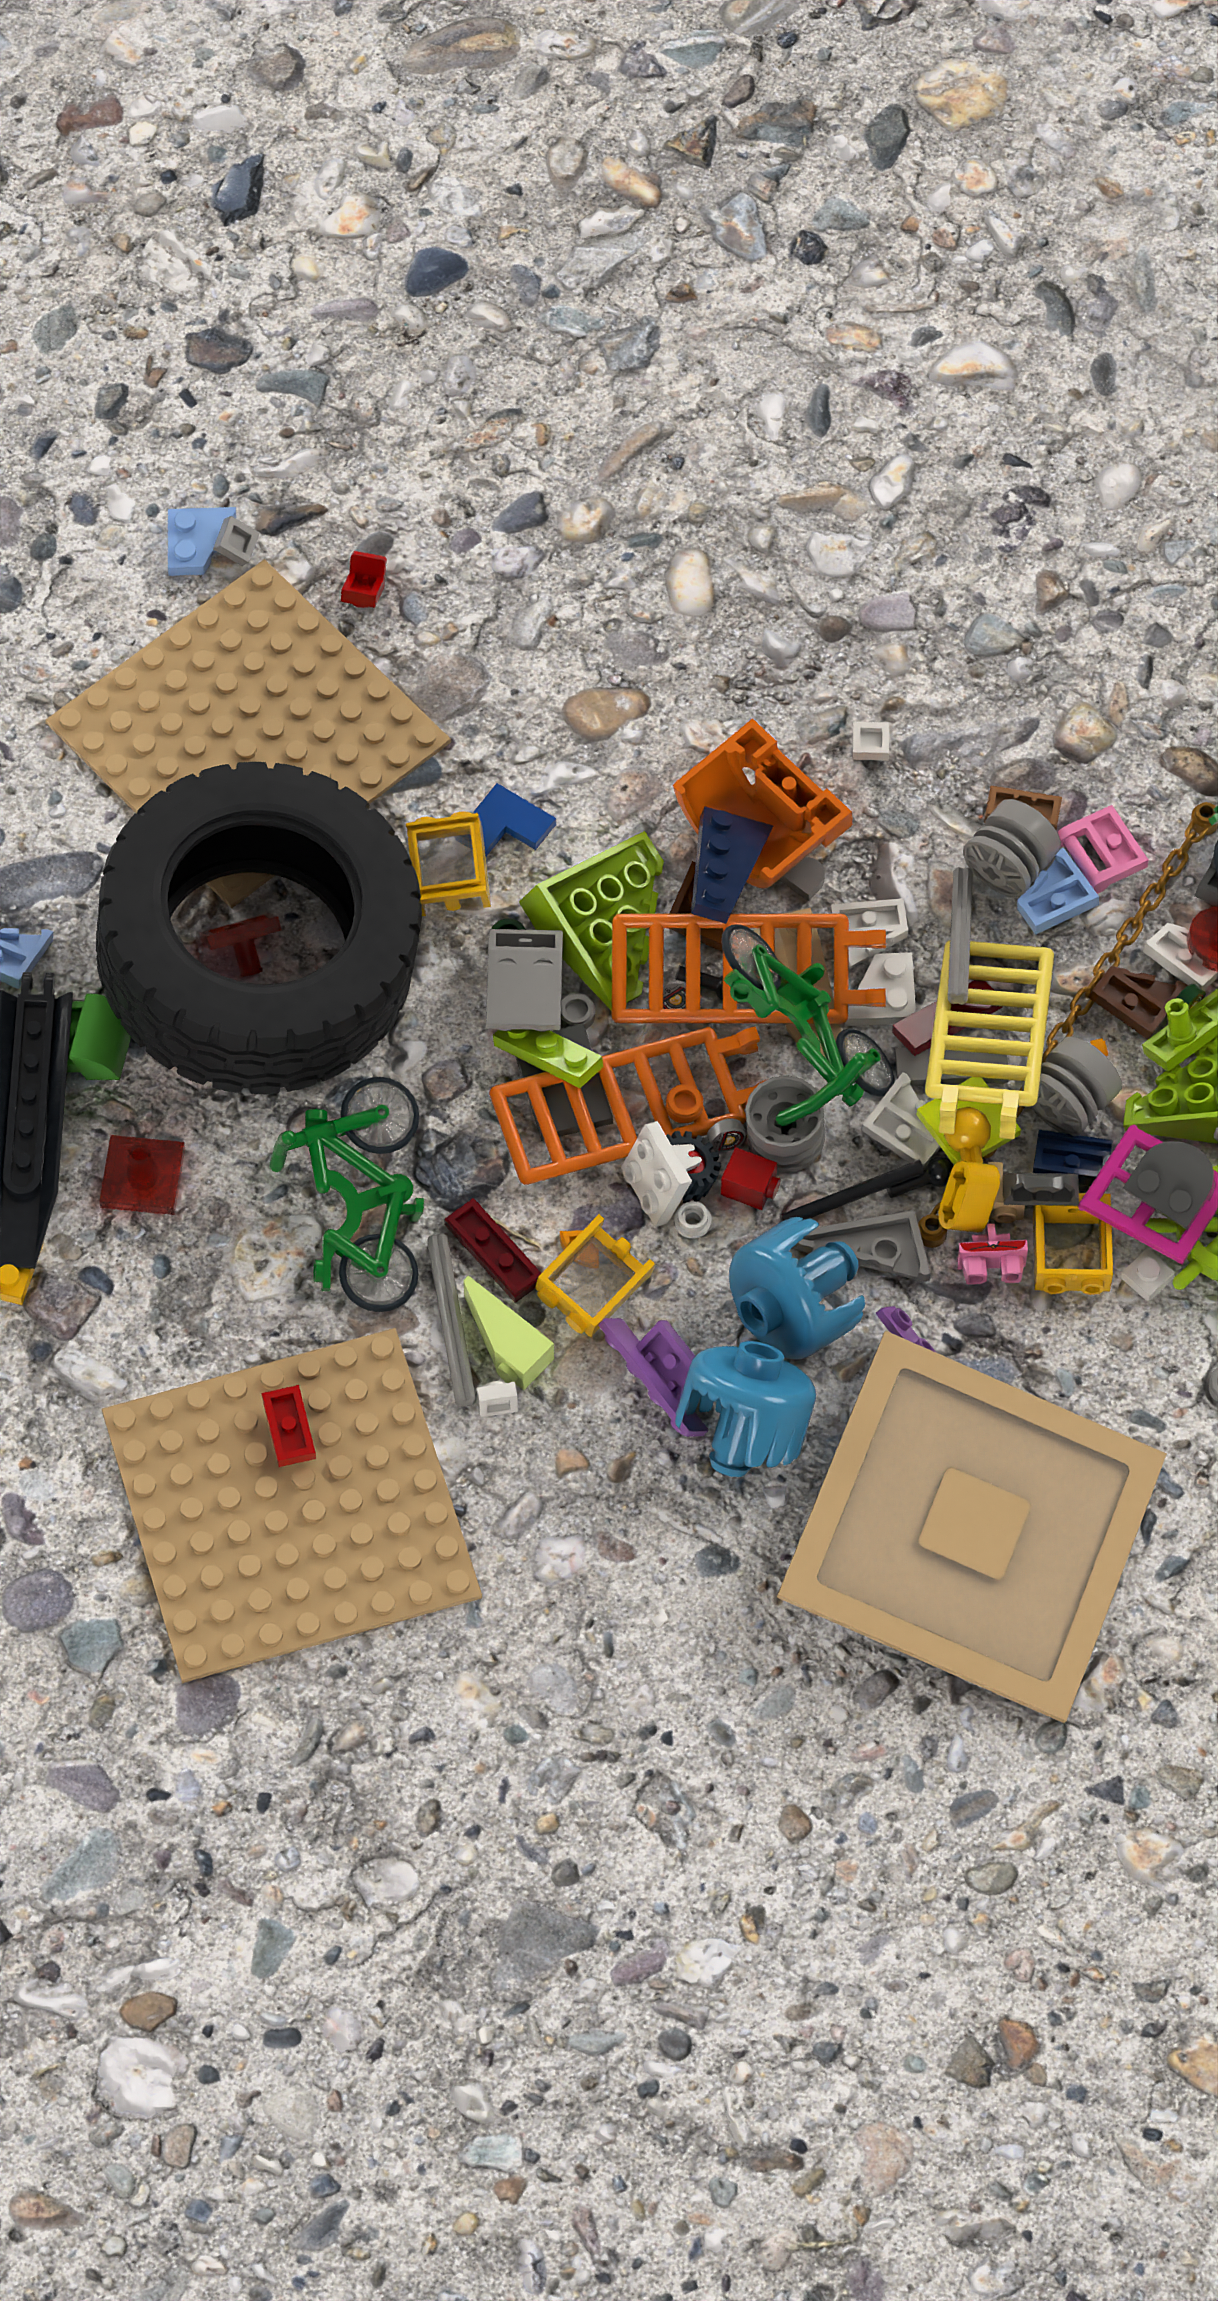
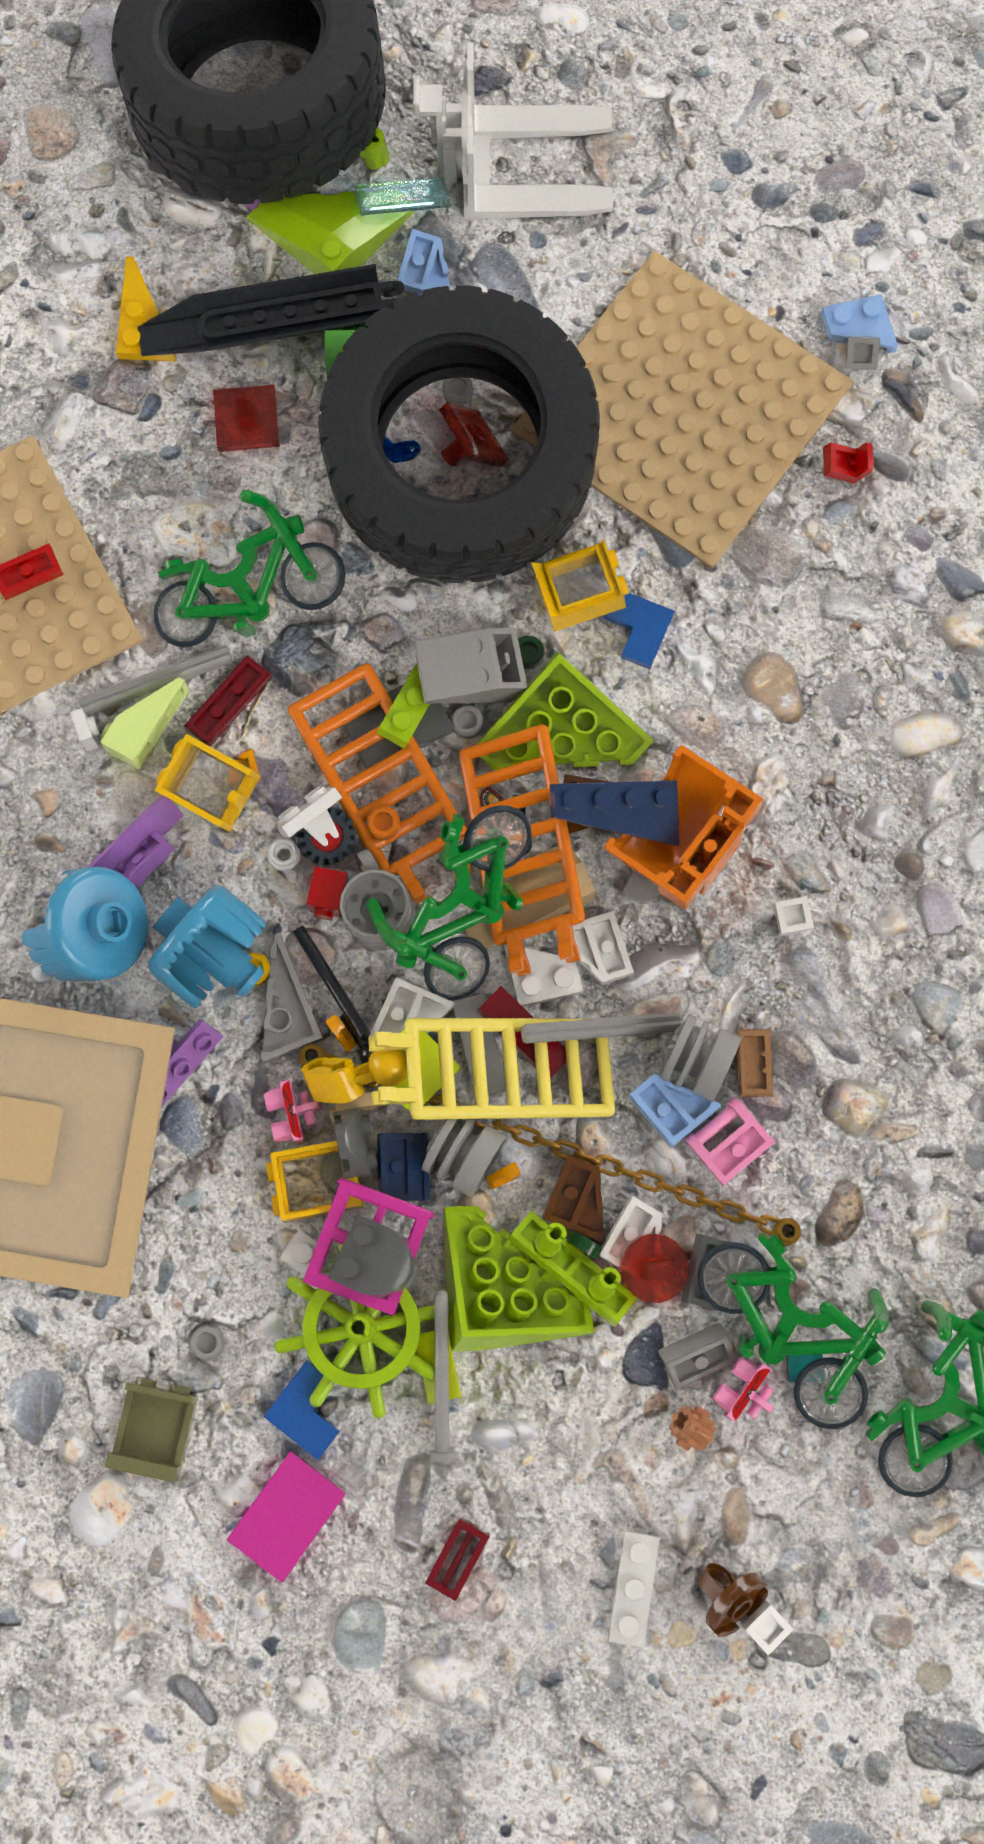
camera: 80 degrees right, 15 degrees up
none -> light orange tile [325,1015,356,1053]

